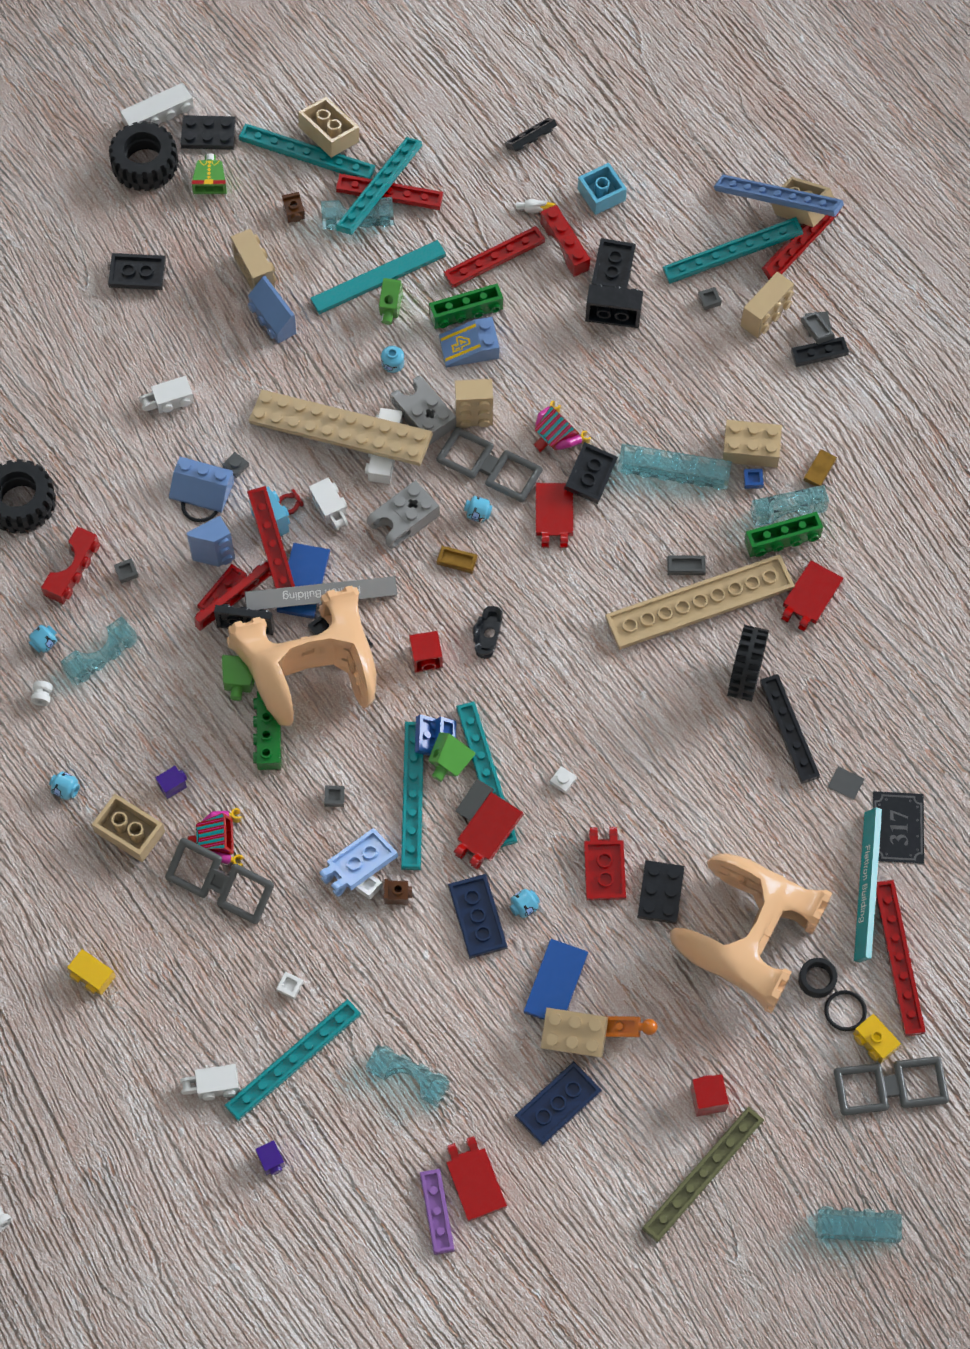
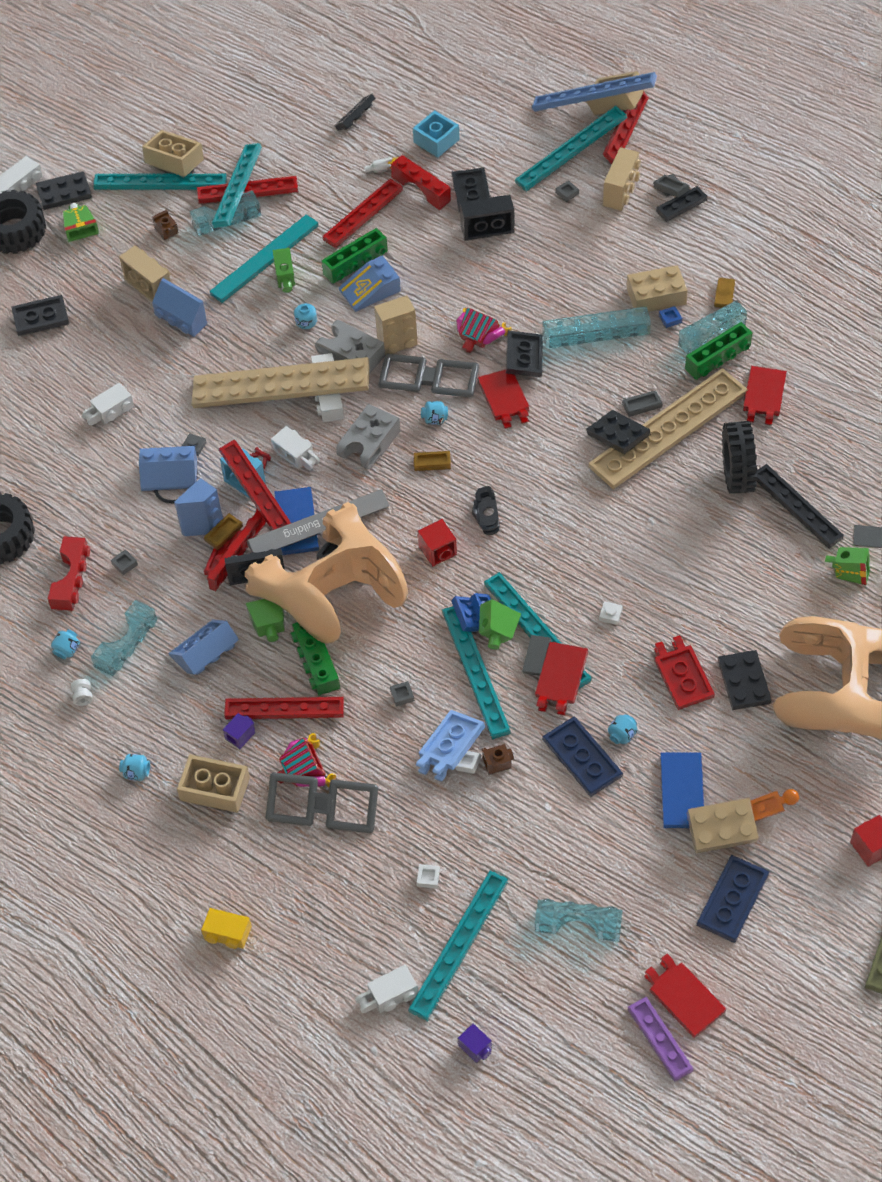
camera: 15 degrees left, 10 degrees down
none -> medium blue slope [168,619,239,675]
none -> pearl gold tile [204,513,243,550]
none -> red plate [224,697,344,720]
none -> black plate [586,410,651,454]
none -> bright green torso [825,547,870,585]

